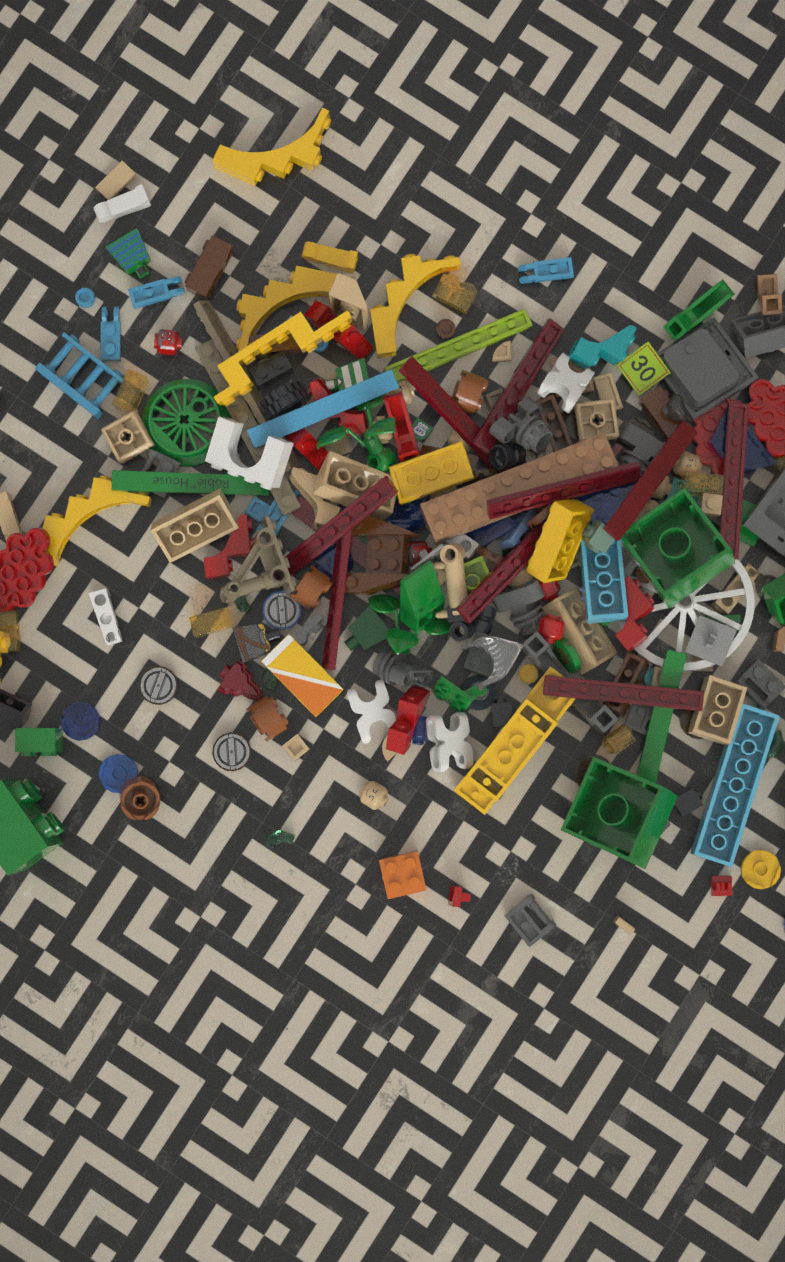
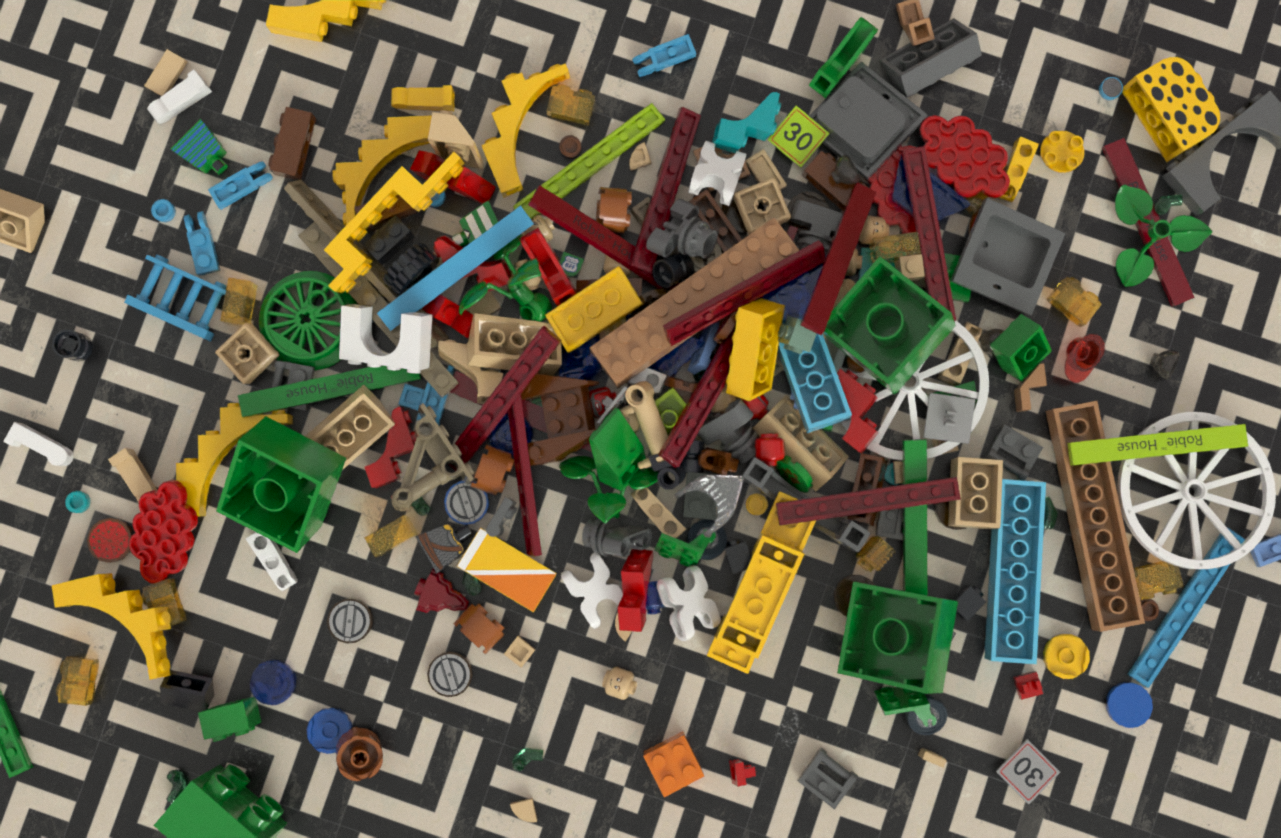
camera: 15 degrees left, 0 degrees up
red head [154,329,182,355] -> none
dark green torso [344,606,389,651] -> none
none -> green brick [216,416,346,553]
none -> tan tile [510,798,537,822]
none -> tan leg [630,487,686,539]
none -> reddish brown hips [698,447,739,476]
none -> green plate [874,687,947,735]
none -> light grey piece [996,739,1060,804]

